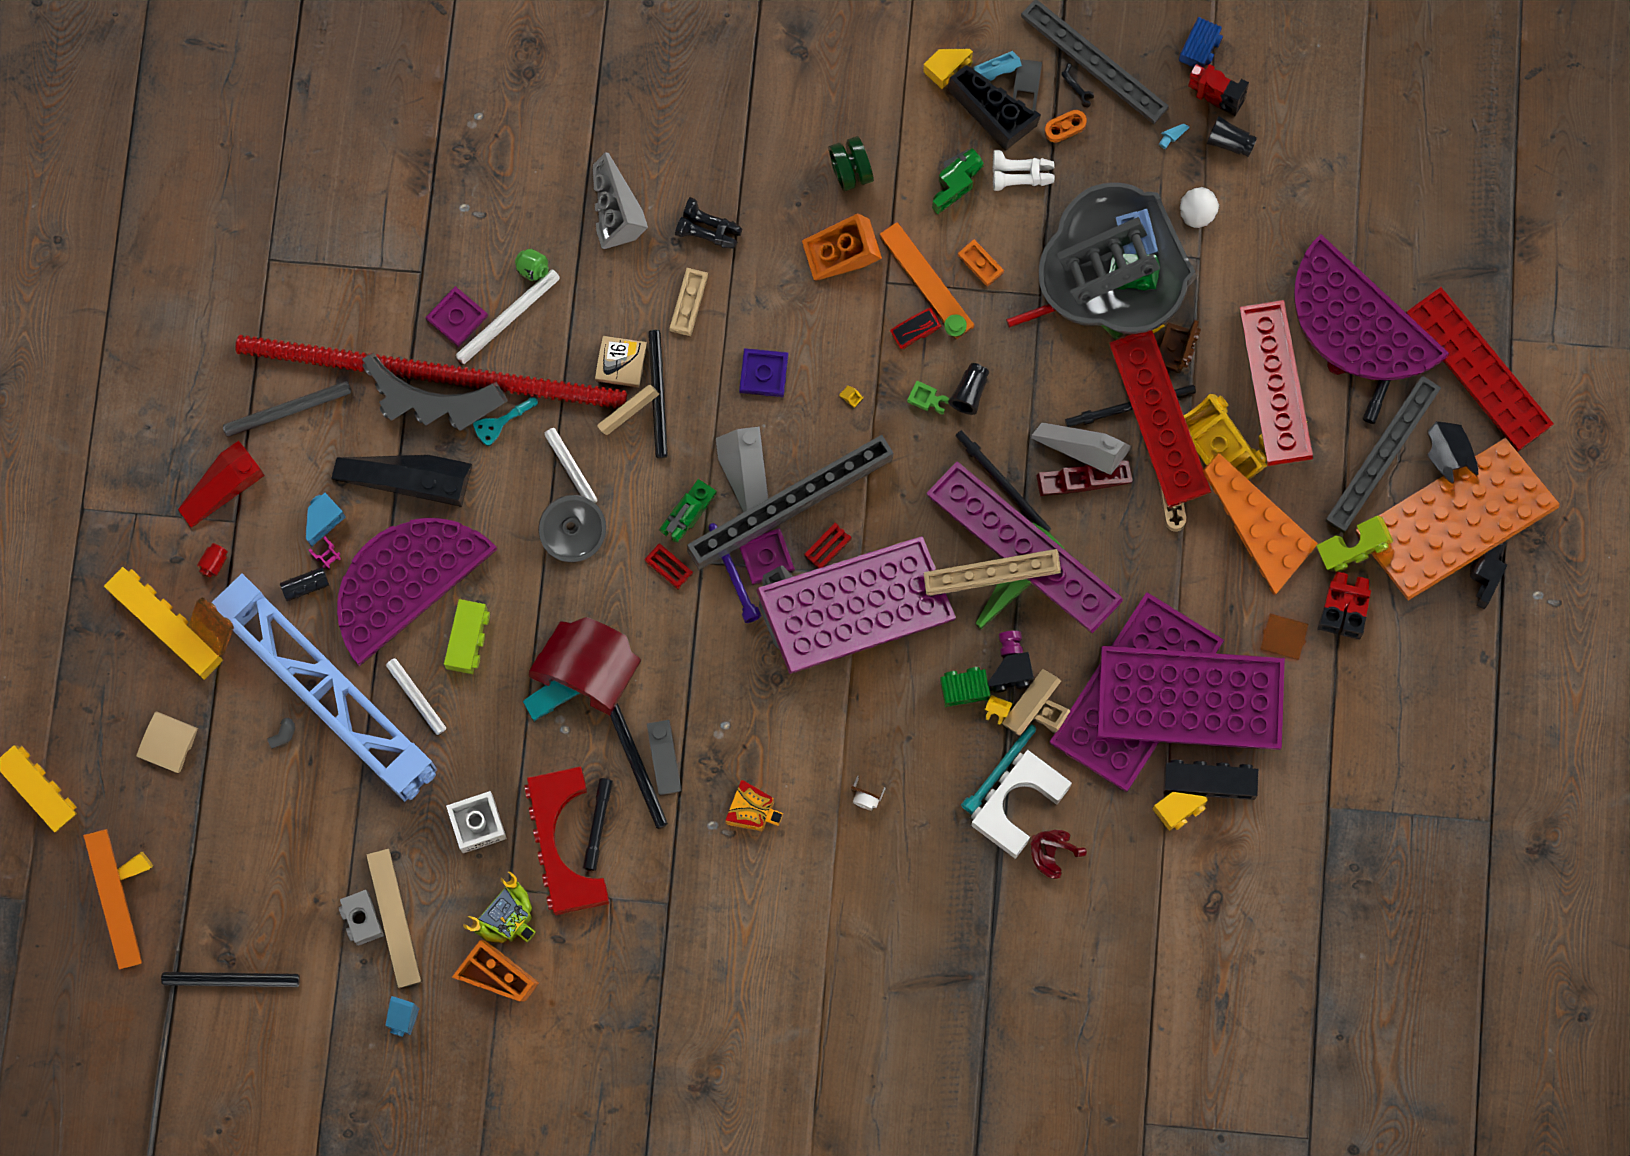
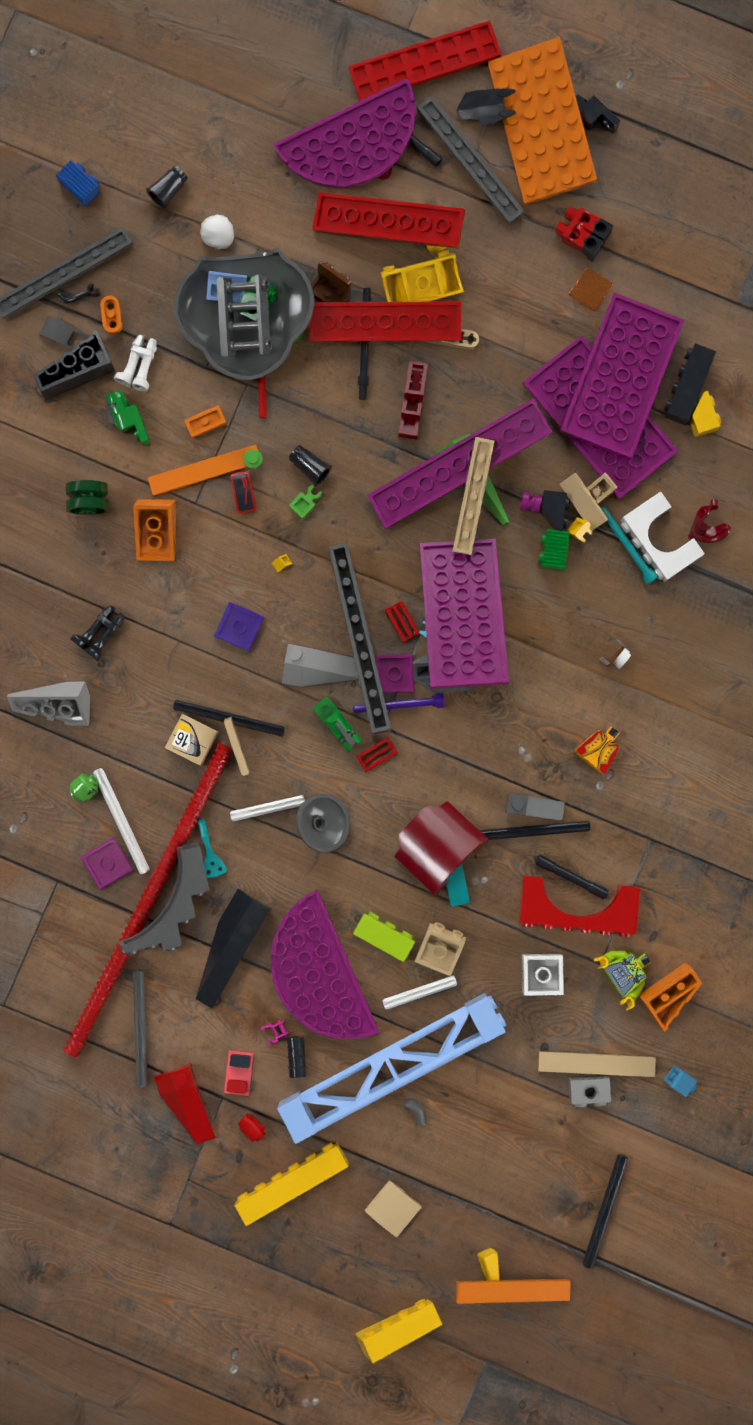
camera: 75 degrees left, 10 degrees up
clear orange tile [188,597,234,657] -> none
dark azure slope [306,493,346,546] -> none
tan tile [669,268,708,336] -> none
yellow slope [923,49,973,89] -> none
black bar [955,430,1051,532] -> none
medium azure plate [973,51,1022,81] -> none
light grey wedge [1031,423,1131,475] -> none
medium azure bar [1159,124,1190,149] -> none
red hips [1188,64,1249,116] -> none
orange wing [1202,453,1318,595] -> none
lime arch [1316,516,1394,572] -> none
none -> piece [224,1050,254,1096]
none -> tan plate [415,922,466,976]

